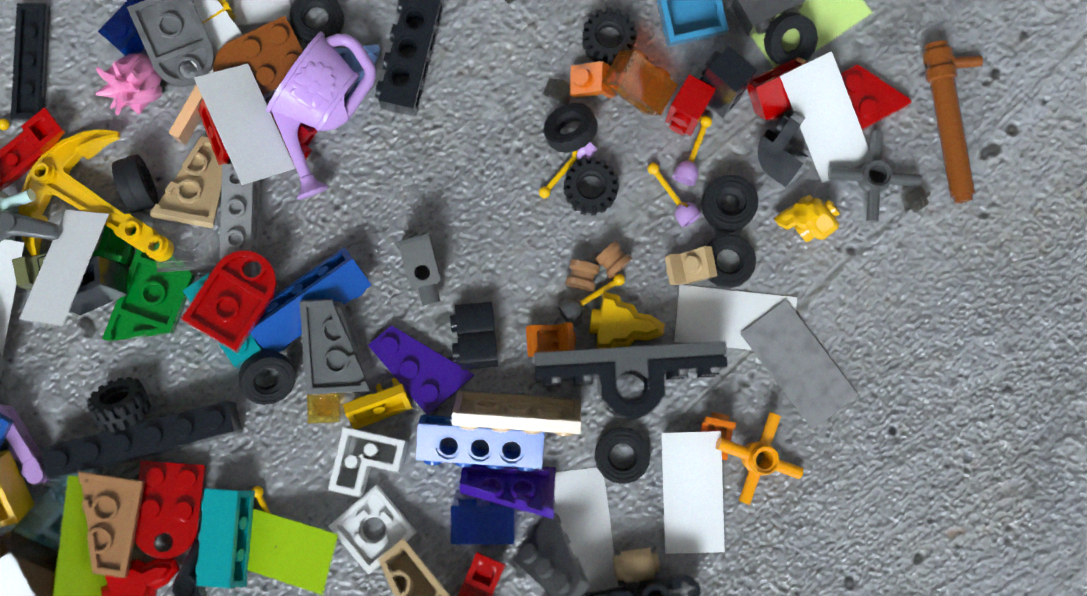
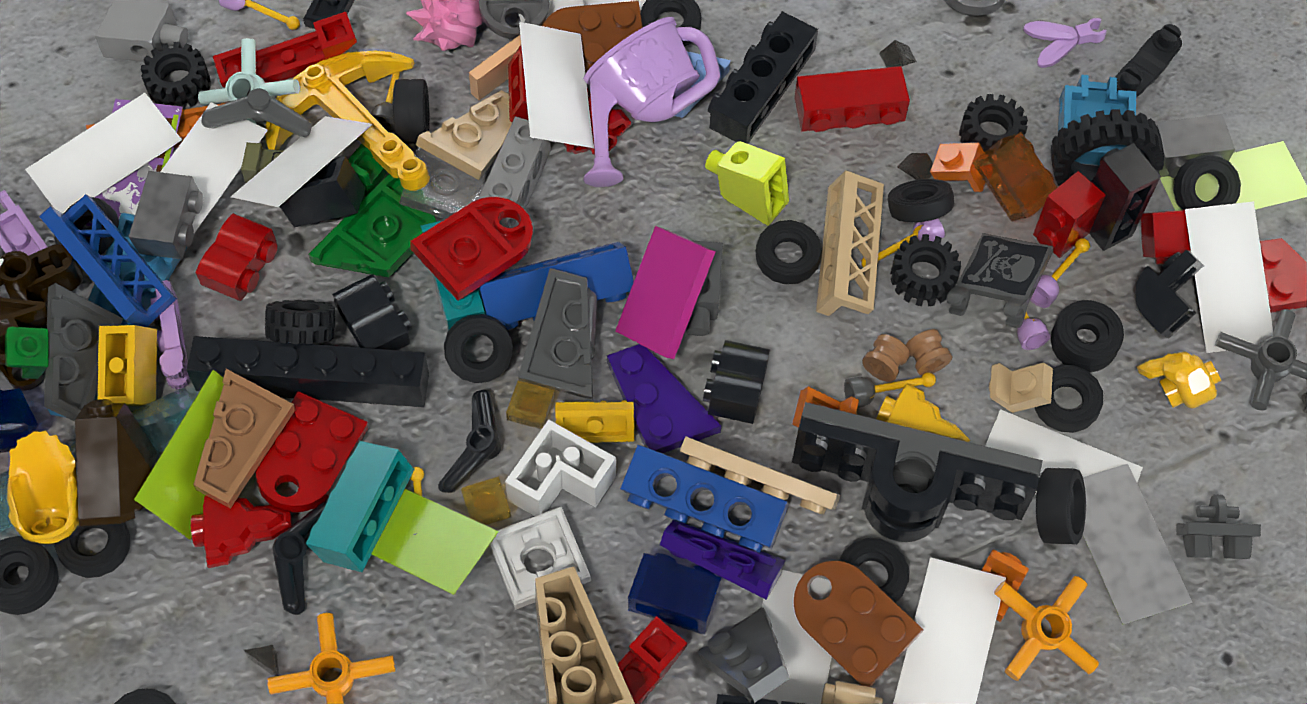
camera: 20 degrees right, 20 degrees down
none -> red brick [195,213,278,301]
none -> black brick [332,274,412,350]
none -> dark grey hinge [371,71,402,133]
none -> black piece [438,390,501,493]
none -> clear yellow plate [461,476,511,525]
none -> dark pink tile [615,226,716,359]
none -> neon yellow torso [705,141,789,226]
none -> black tyre [755,220,822,284]
none -> red brick [794,66,910,132]
none -> dark orange plate [794,561,924,687]
none -> tan fence [816,170,884,316]
none -> flag [947,233,1053,328]
none -> black tyre [1036,468,1086,545]
none -> black tyre [1051,109,1165,186]
none -> dark grey hips [1176,494,1261,559]

